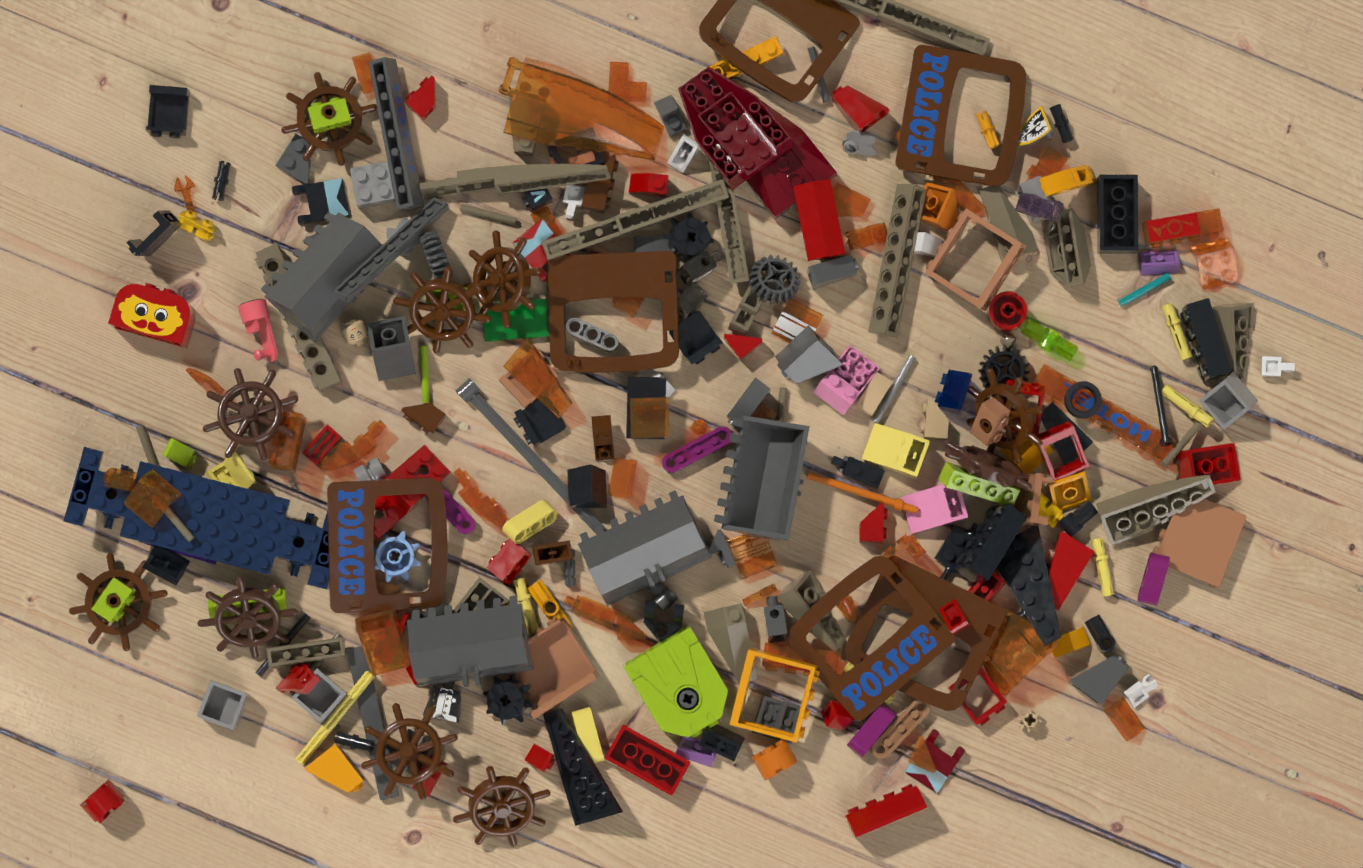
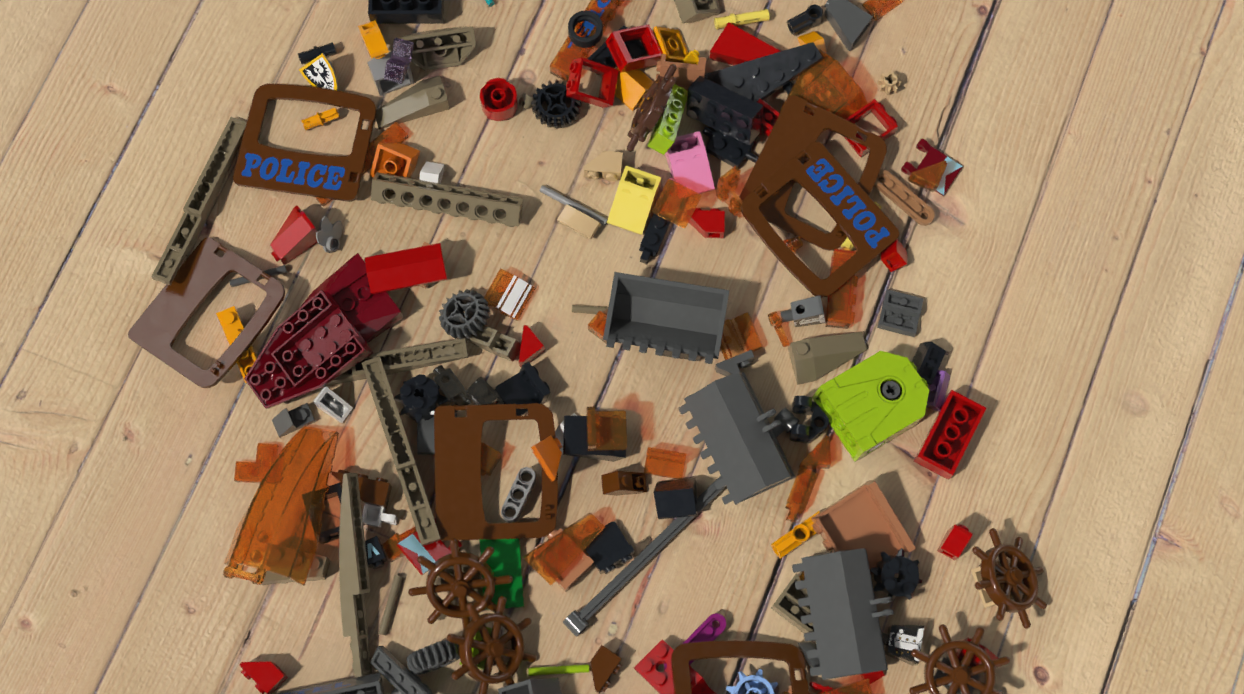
camera: 90 degrees left, 10 degrees down
clear orange slope [453,468,509,528] -> none
red brick [486,538,533,585] -> none
light yellow beam [502,499,558,544] -> none
light yellow pin [513,578,539,636] -> none
reddish brown slope [532,540,573,566] -> none
black wing [543,708,623,826] -> none
dark grey axle [565,549,576,587] -> none
light yellow beam [572,707,605,763] -> none
red slope [629,173,669,198] -> none
magenta plate [662,426,732,473] -> none
clear orange hinge [690,419,707,435] -> none
dark grey slope [727,377,771,429] -> none
light orange window [729,648,820,743] -> none
orange brick [751,739,798,780] -> none
slope [775,325,842,383] -> none
dark tan wedge [777,569,845,652] -> none
dark grey slope [807,255,859,290] -> none
orange bar [807,471,919,514] -> none
bright pink slope [813,345,880,416] -> none
clear orange wing [833,183,871,217] -> none
clear orange slope [845,223,887,251] -> none
red slope [845,784,928,838] -> none
magenta beam [847,703,897,758] -> none
nougat window [925,208,1027,311] -> none
clear blue slope [934,369,972,414] -> none
red slope [939,599,971,634] -> none
reddish brown brick [967,369,1043,464] -> none
clear neon green piece [1020,318,1078,362] -> none
clear orange slope [1026,146,1068,181] -> none
black piece [1058,500,1099,537] -> none
none -> orange slope [531,436,562,482]
none -> clear orange bracket [652,177,702,228]

